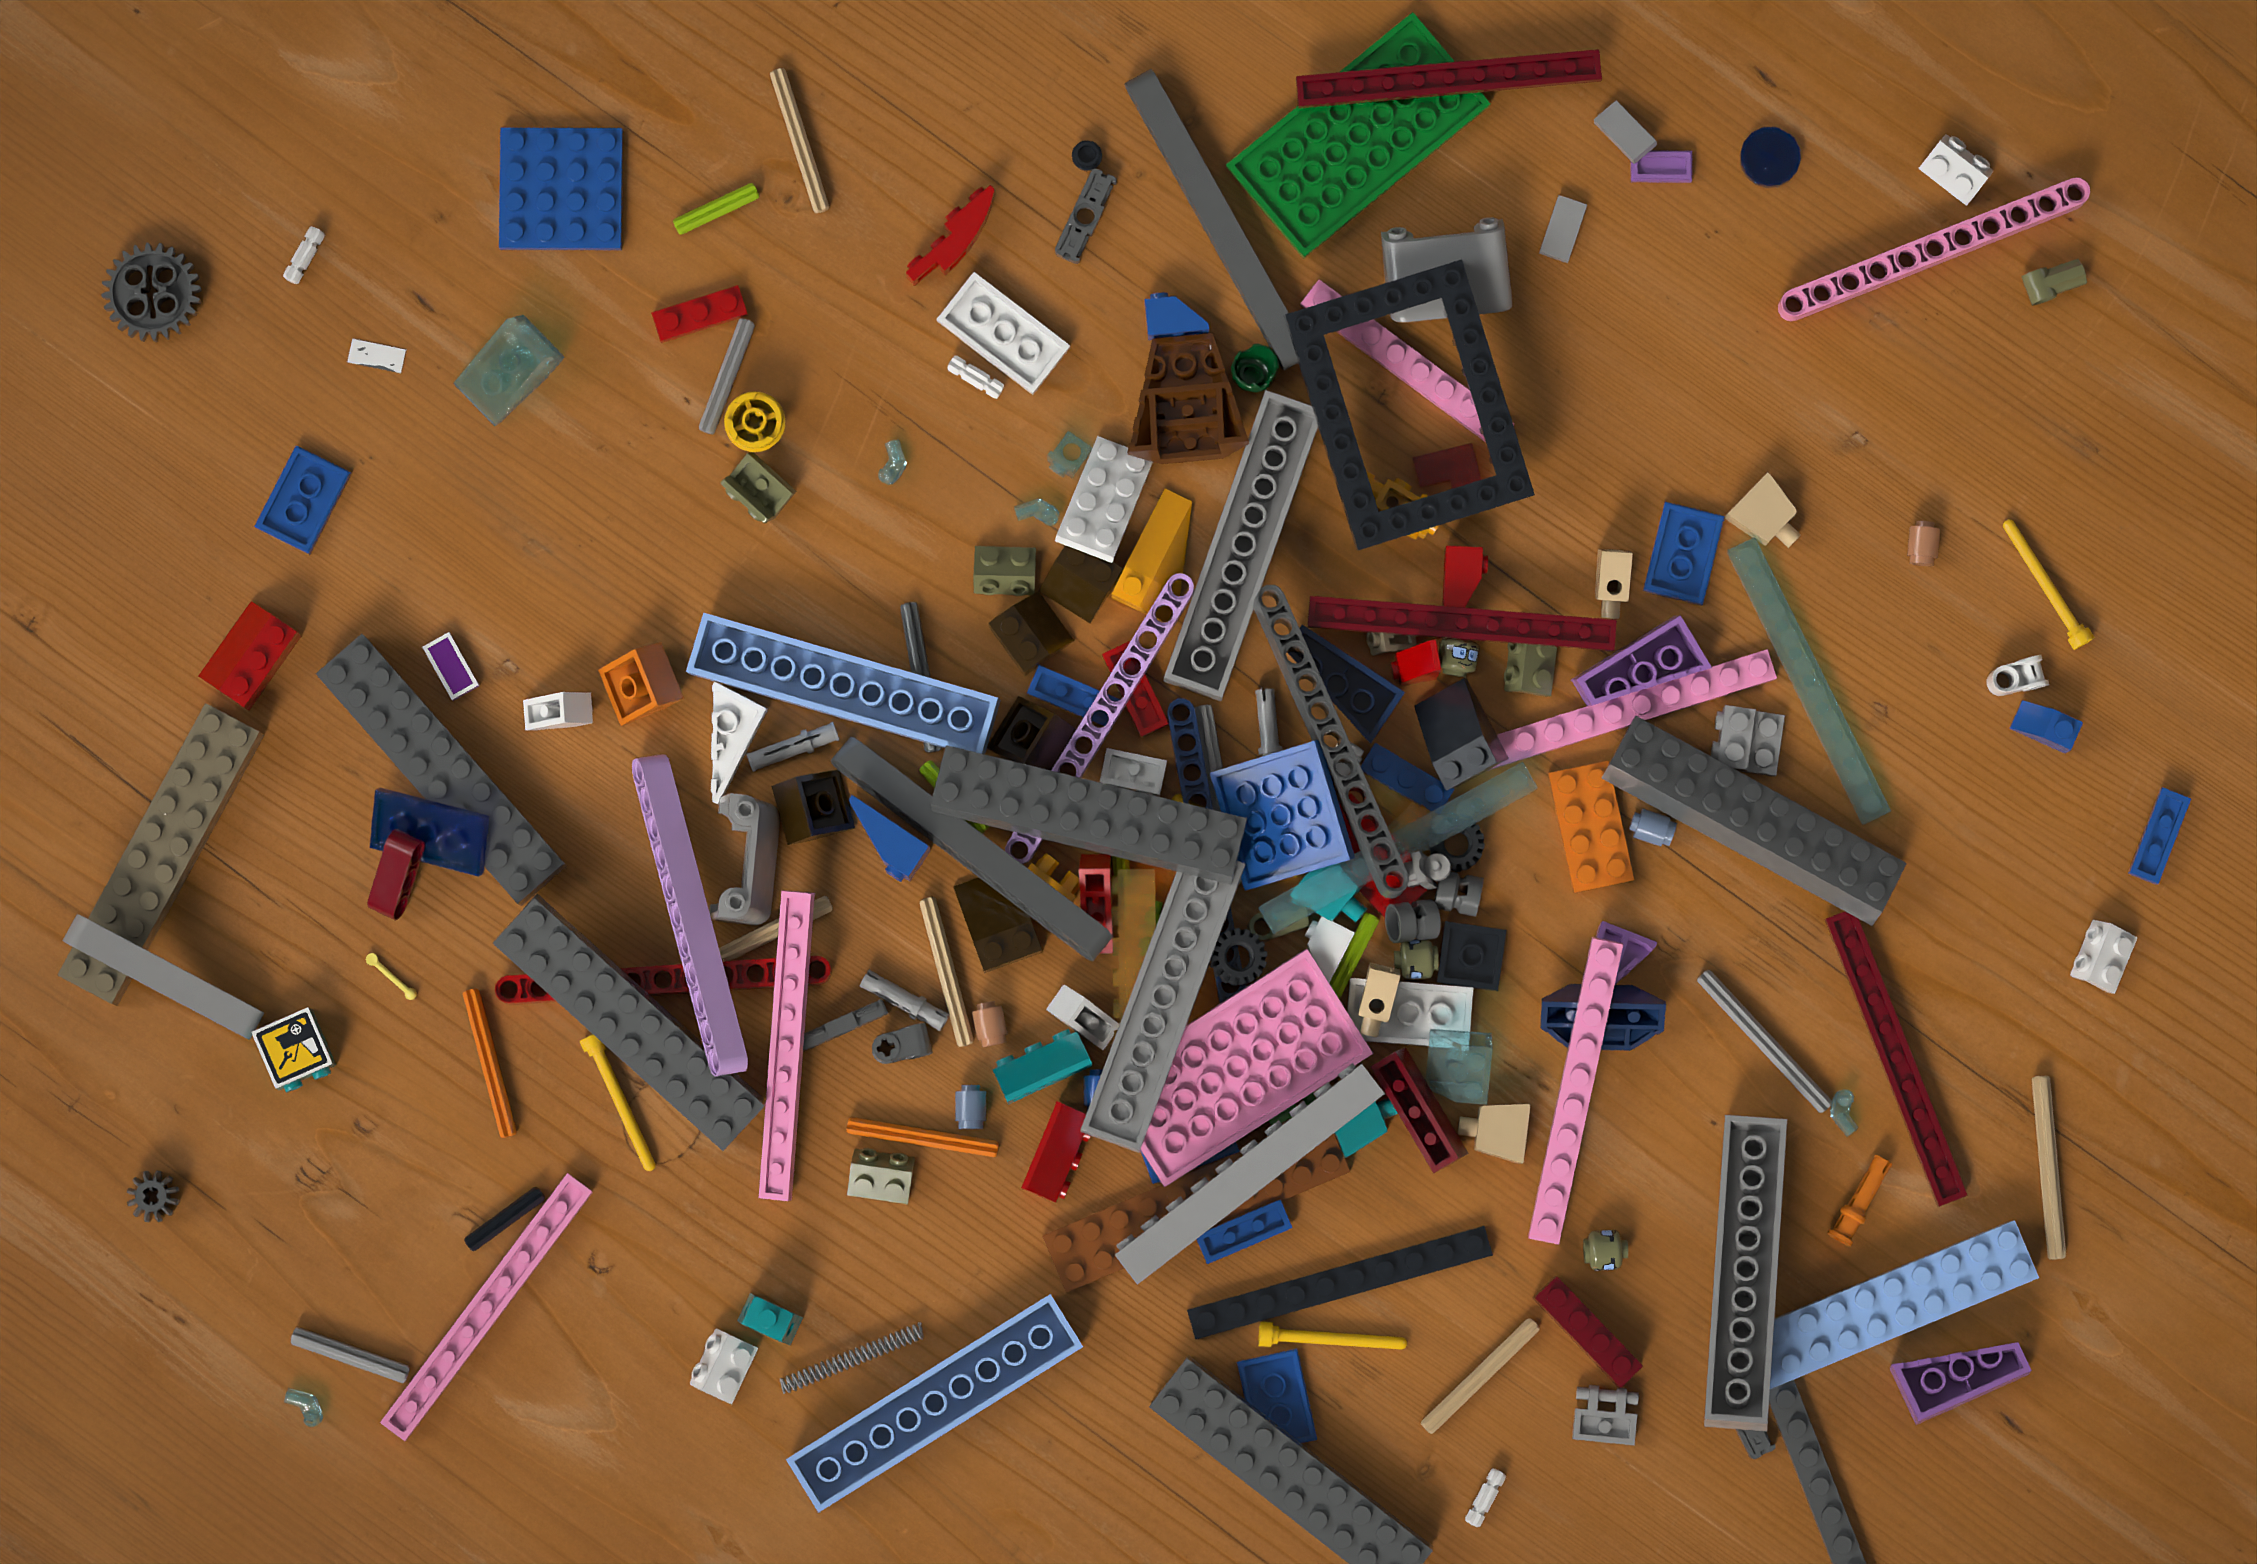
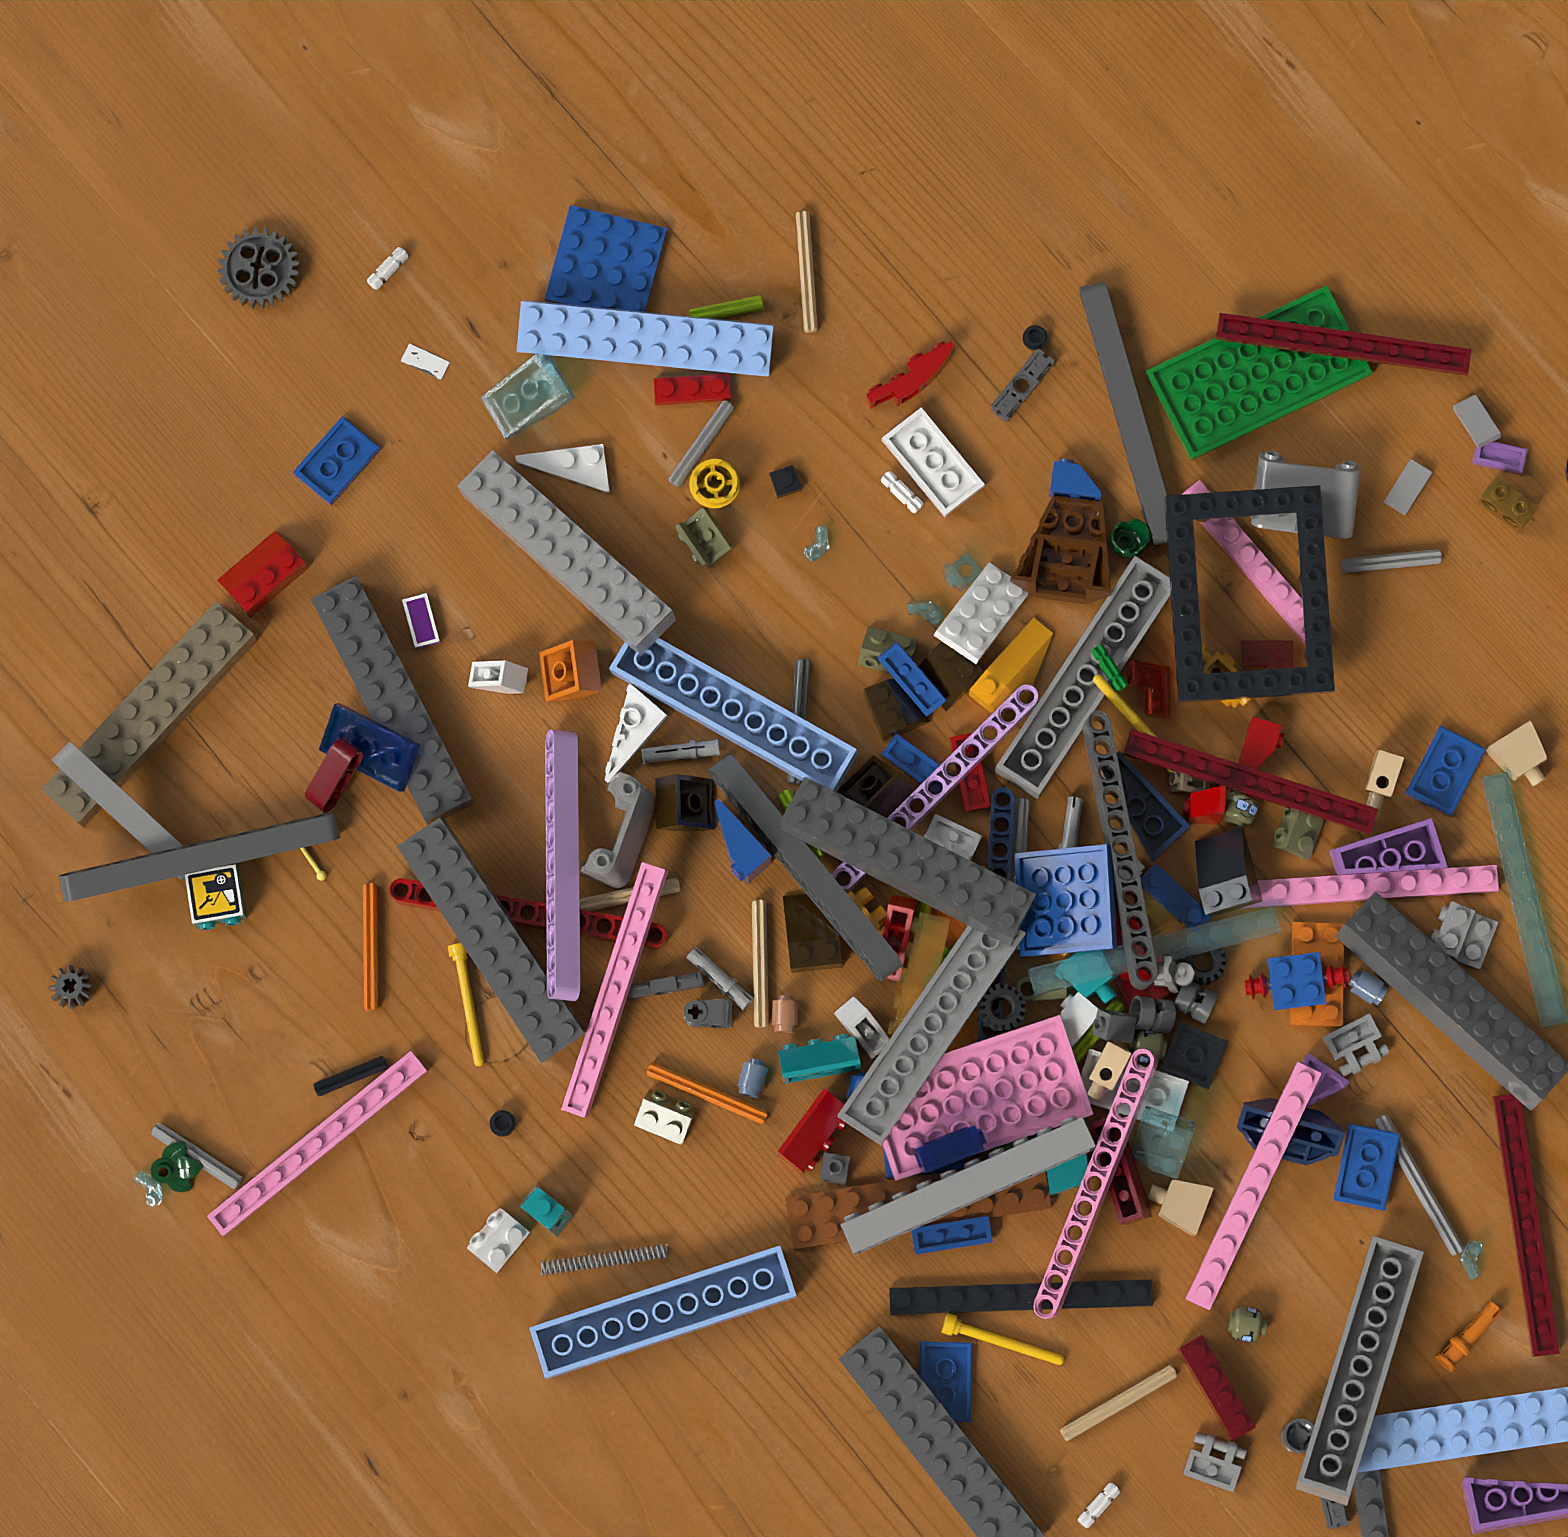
camera: 20 degrees right, 5 degrees down
none -> dark grey beam [58,812,341,902]
none -> dark green plate [151,1141,203,1192]
none -> light grey brick [457,450,676,656]
none -> black plate [489,1110,516,1137]
none -> white wing [515,444,610,494]
none -> light blue brick [517,300,775,376]
none -> black plate [769,465,801,499]
none -> dark grey brick [820,1152,850,1185]
none -> blue plate [878,641,946,716]
none -> clear blue window [912,1125,987,1173]
none -> bright pink beam [1033,1049,1158,1319]
none -> green axle [1091,644,1128,692]
none -> yellow piece [1093,675,1172,772]
none -> dark grey brick [1093,1009,1137,1043]
none -> clear red plate [1127,660,1170,719]
none -> blue plate [1245,952,1350,1010]
none -> dark grey wheel [1280,1419,1314,1454]
none -> light grey plate [1323,1013,1390,1077]
none -> blue tile [1333,1123,1401,1211]
none -> light grey axle [1341,549,1442,573]
none -> pearl gold brick [1477,476,1538,533]

